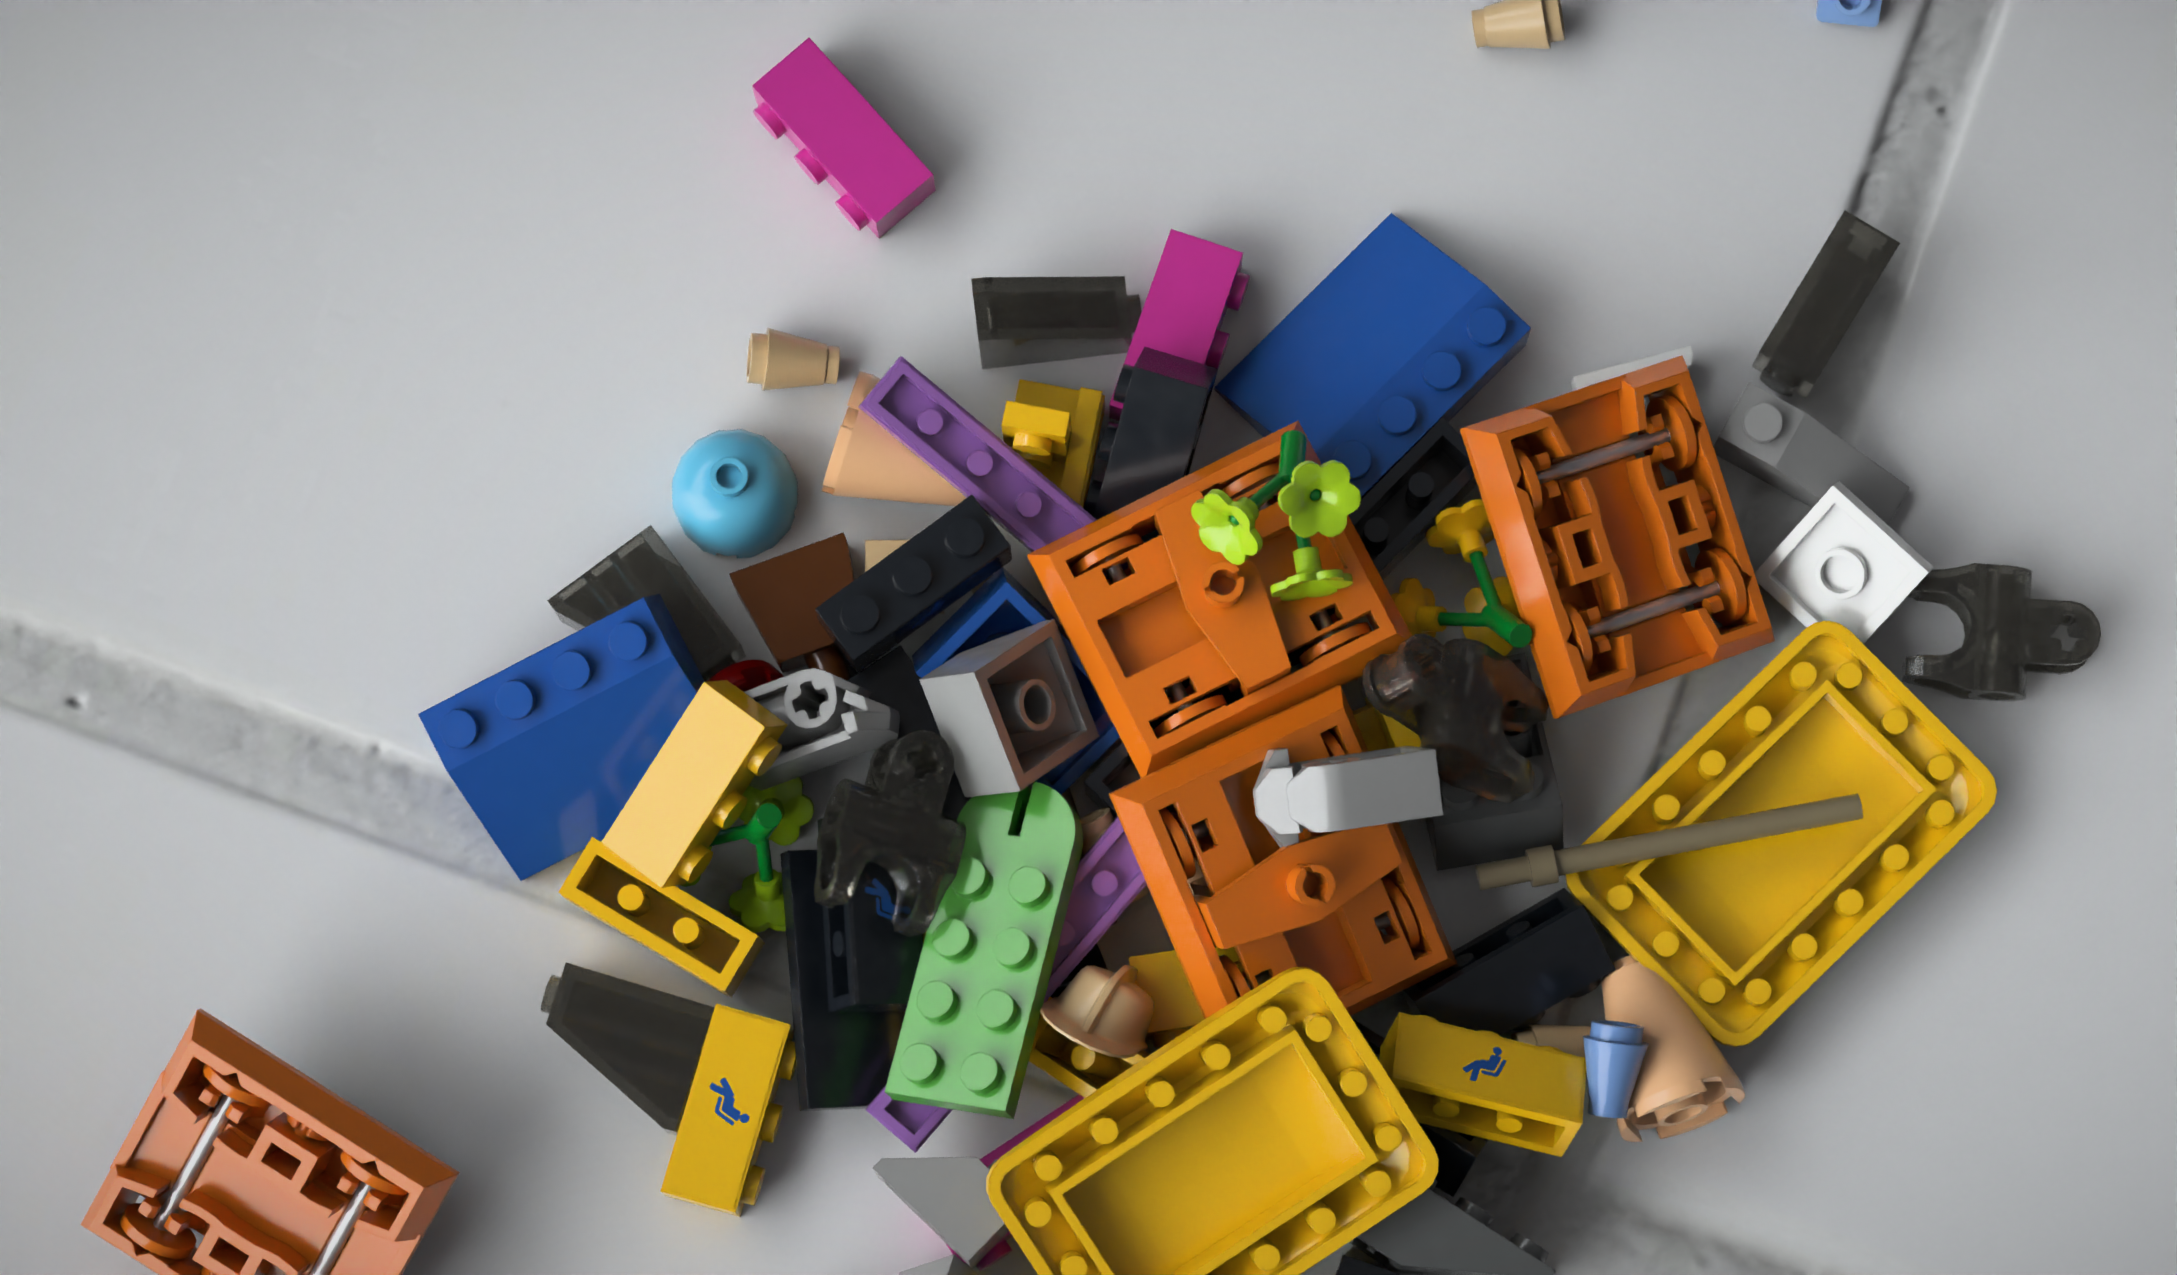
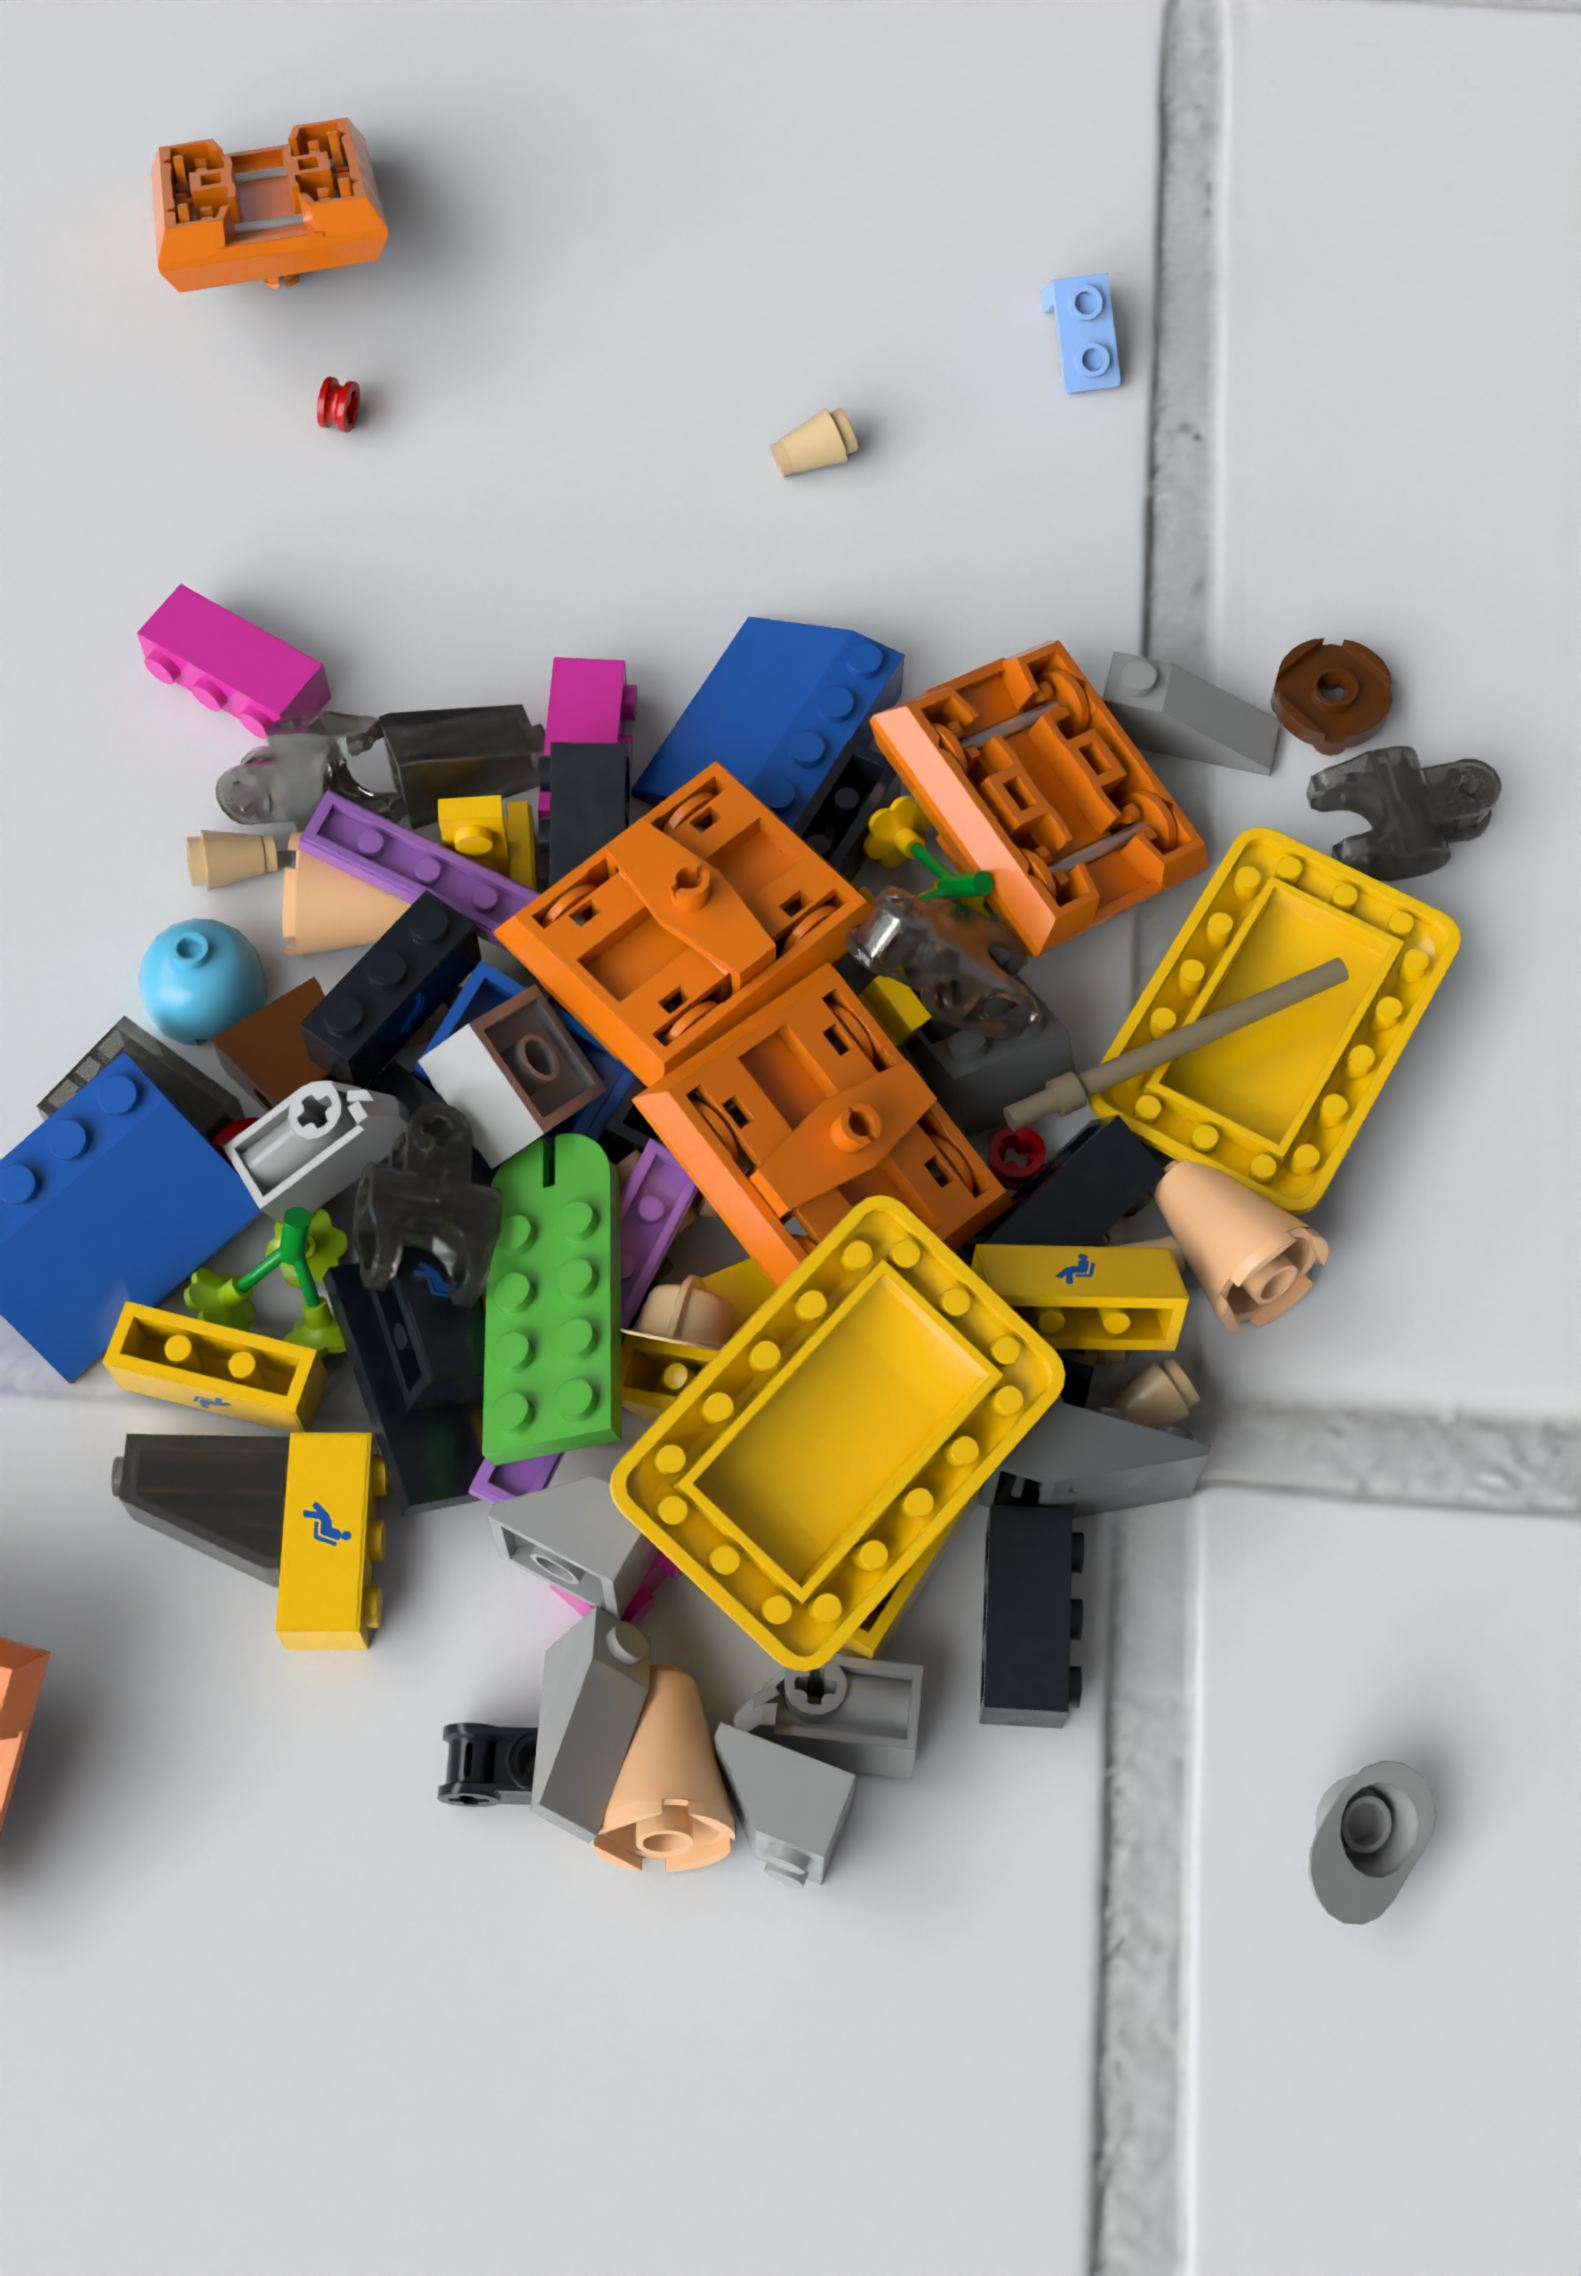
camera: 20 degrees left, 15 degrees down
yellow brick [601,680,788,888] -> none
lime plant [1191,430,1361,601] -> none
light grey piece [1253,746,1443,848] -> none
medium blue cone [1583,1020,1649,1118] -> none
clear smoke slope [1752,210,1900,399] -> none
white plate [1755,481,1934,644] -> none
none -> clear smoke piece [215,710,408,832]
none -> red bush [987,1127,1046,1190]
none -> tan cone [1107,1358,1200,1429]
none -> reddish brown plate [1270,638,1393,756]

